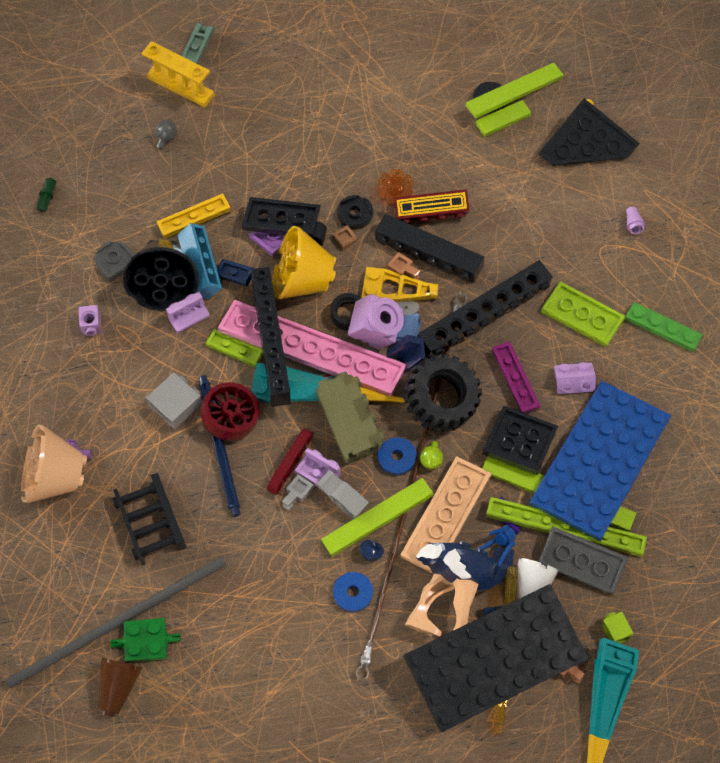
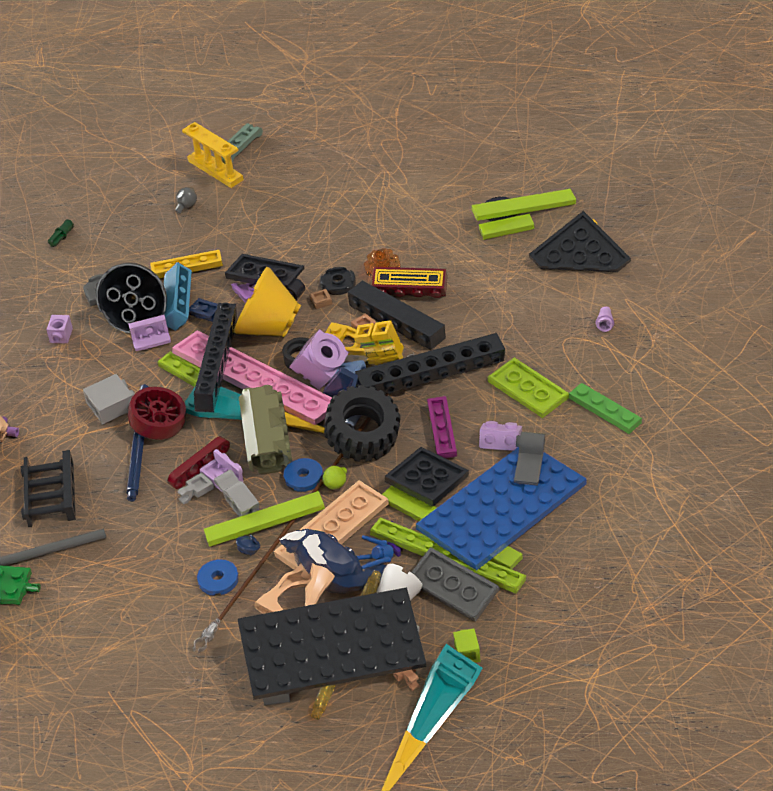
camera: 15 degrees right, 20 degrees down
none -> yellow hips [354,321,404,365]
none -> dark grey door [514,431,545,486]

